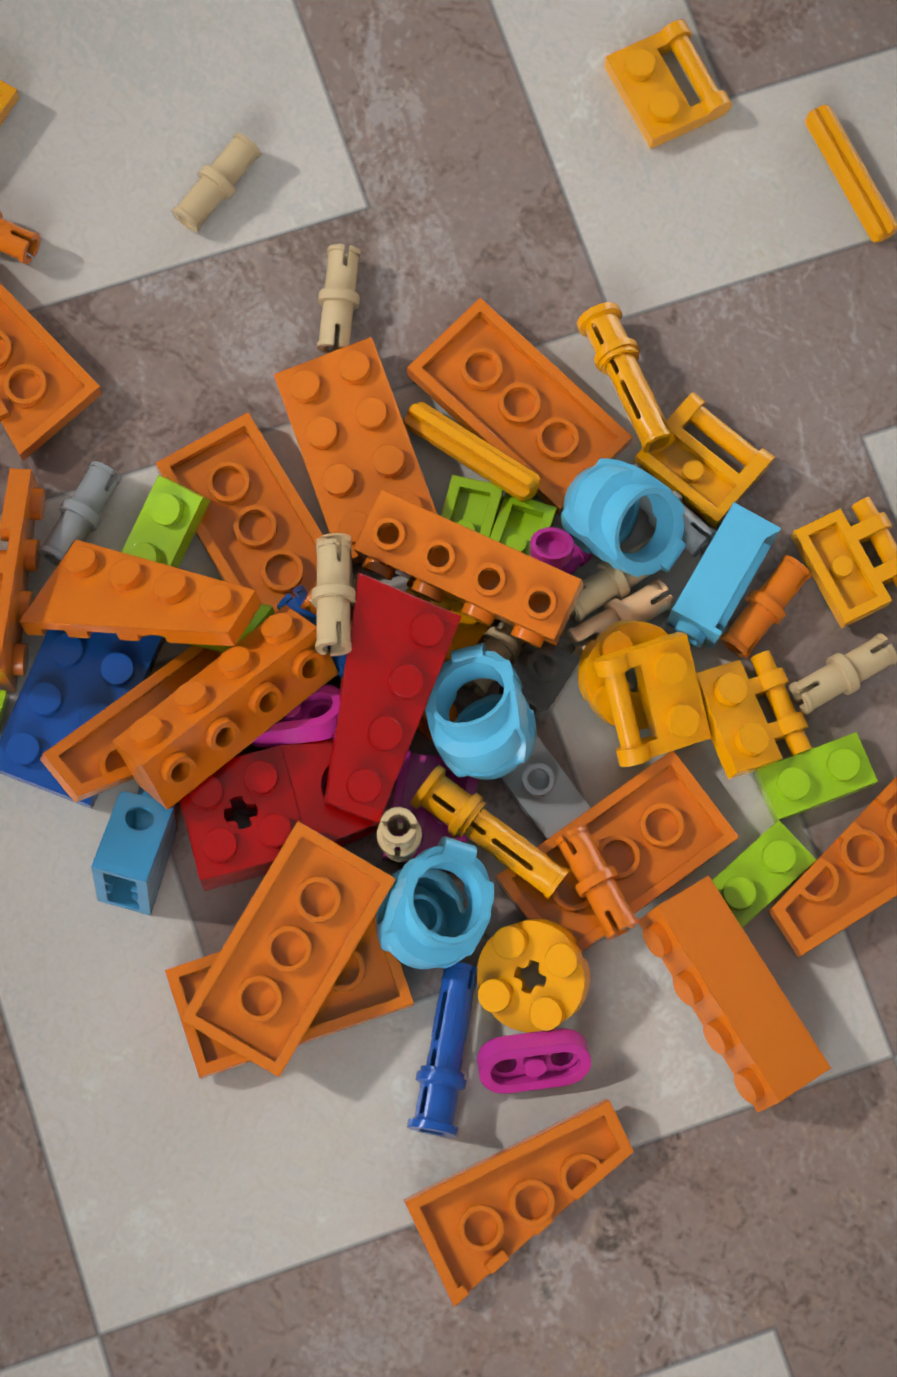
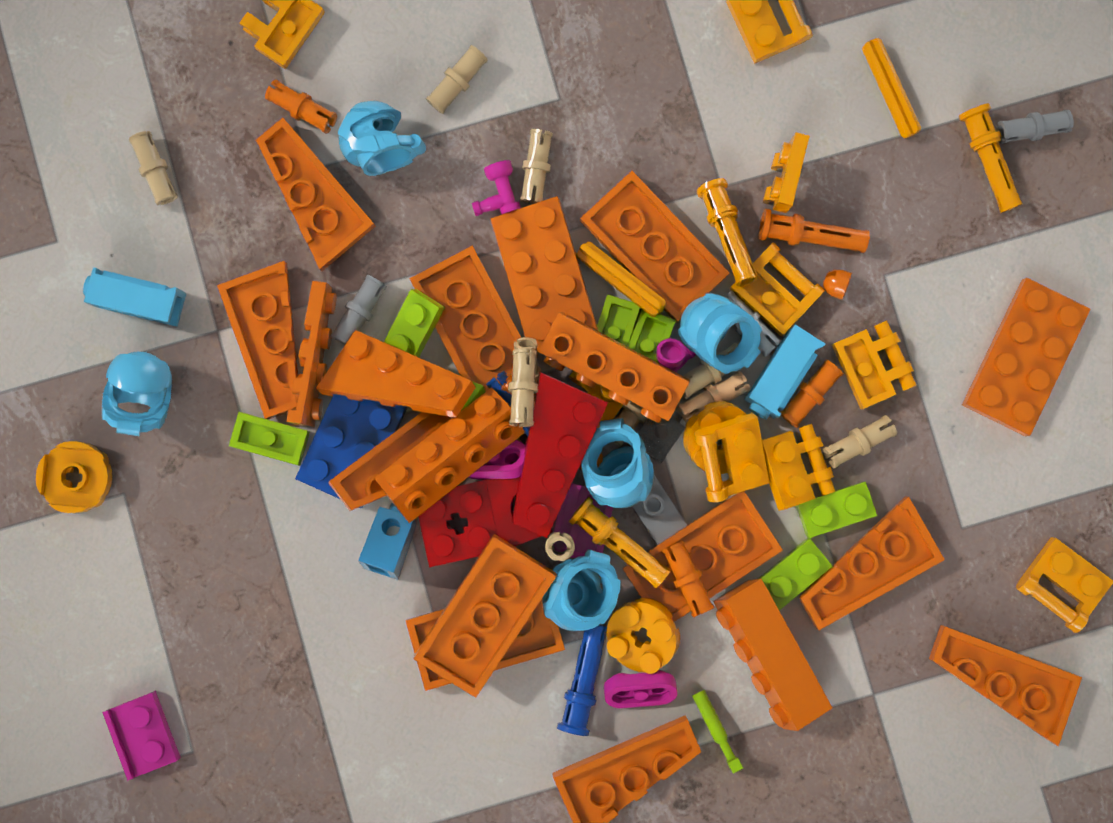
camera: 10 degrees right, 10 degrees up
none -> medium azure helmet [338,100,426,176]
none -> dark pink piece [472,160,521,216]
none -> lime piece [692,689,743,773]
none -> orange pin [758,208,870,253]
none -> light orange plate [763,132,810,213]
none -> orange hinge [823,270,852,300]

